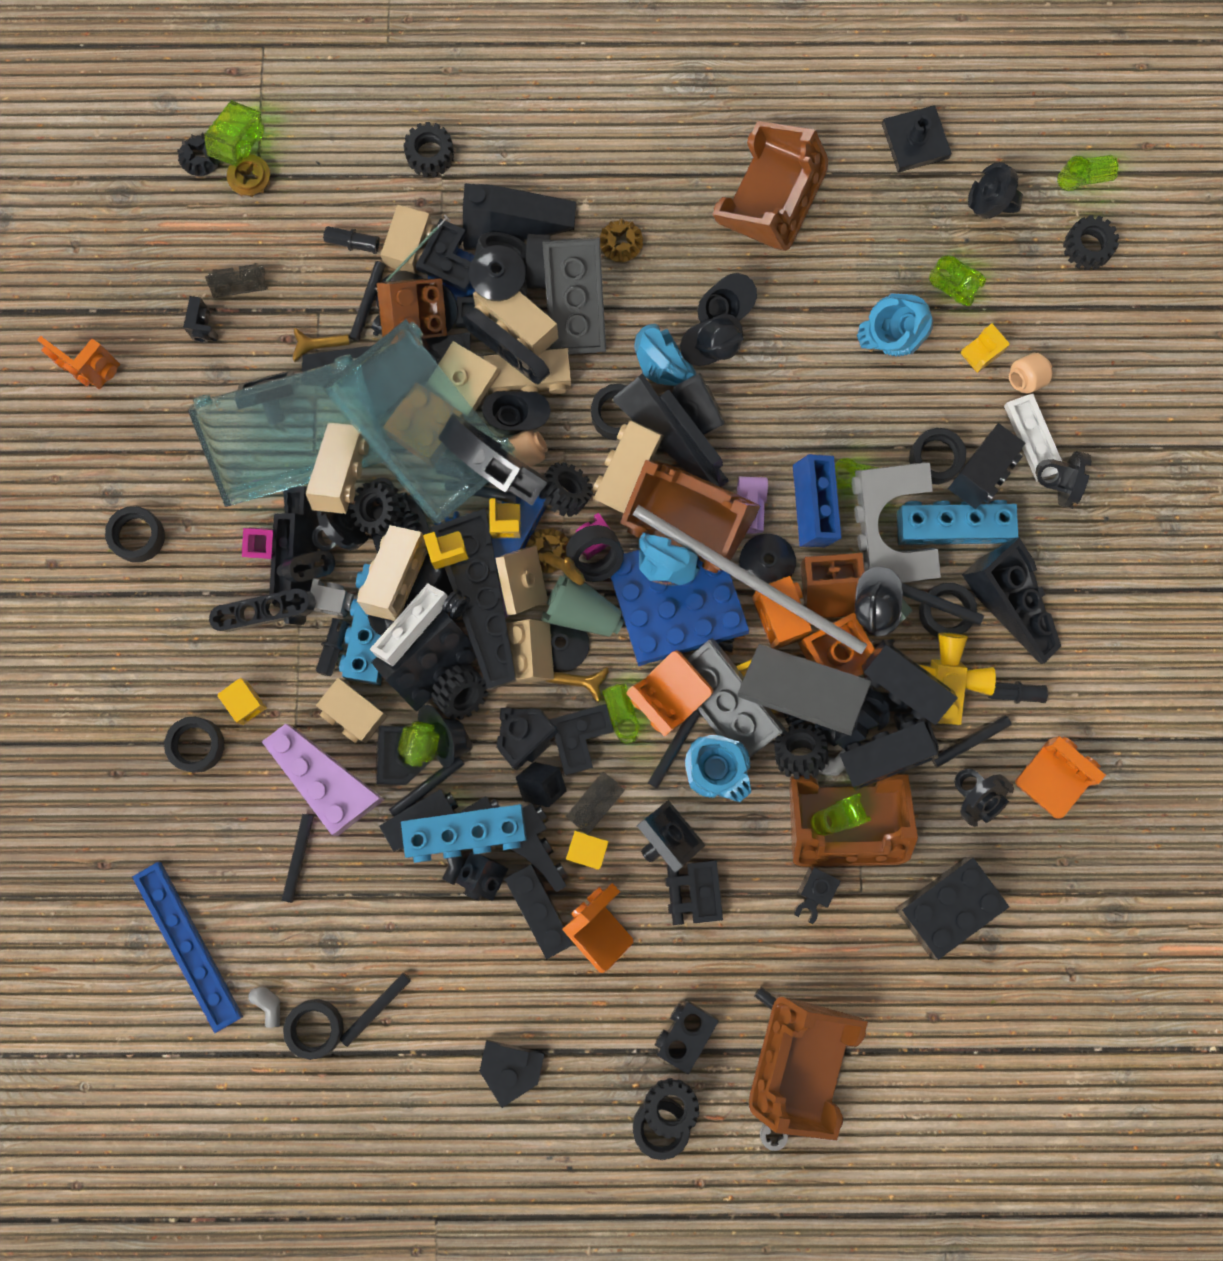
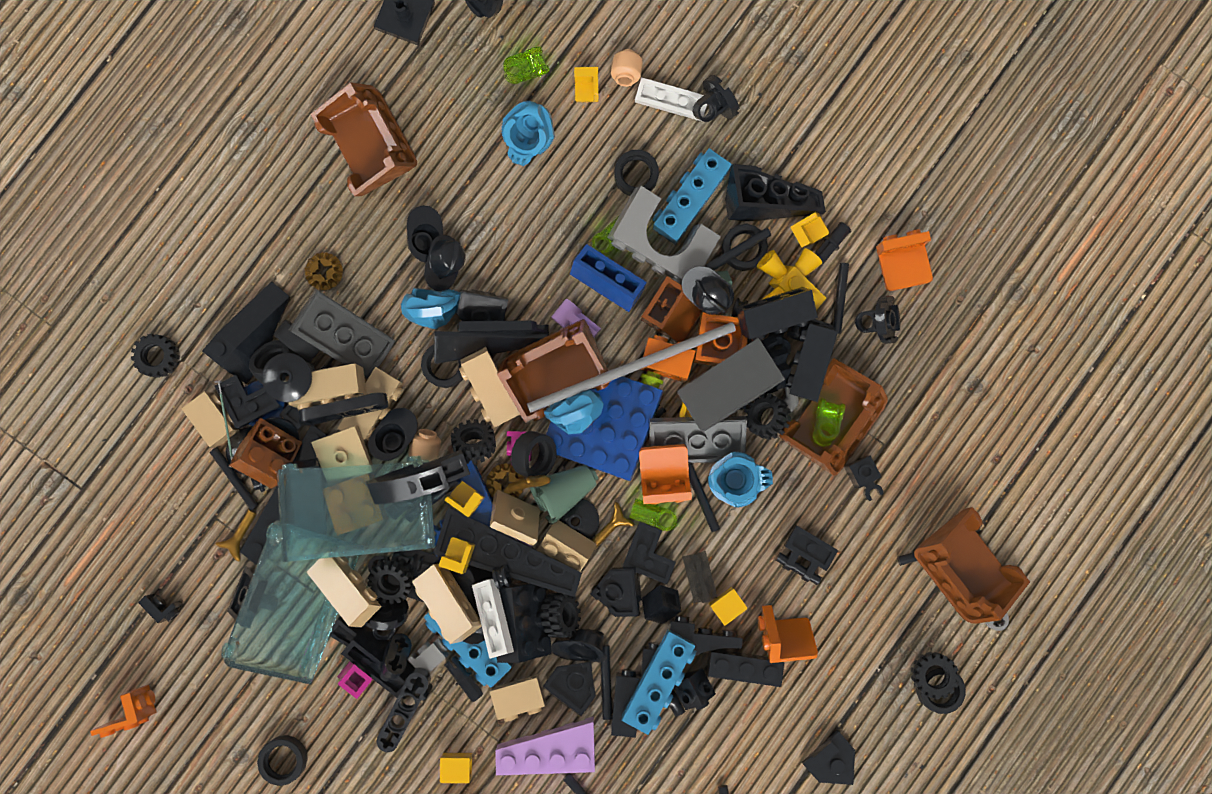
camera: 55 degrees left, 5 degrees up
black gear [177,132,222,176] -> none
clear neon green brick [204,100,264,167] -> none
clear smoke hinge [205,263,268,298] -> none
pearl gold gear [226,154,271,198] -> none
black axle [323,226,380,254] -> none
clear neon green head [398,721,440,767] -> none
black tile [637,800,706,873] -> none
black brick [654,999,719,1075] -> none
black dish [739,534,796,584] -> none
black brick [895,857,1010,960] -> none
black brick [948,423,1026,509] -> none
none -> lime plate [640,371,664,389]
none -> yellow panel [791,212,829,248]

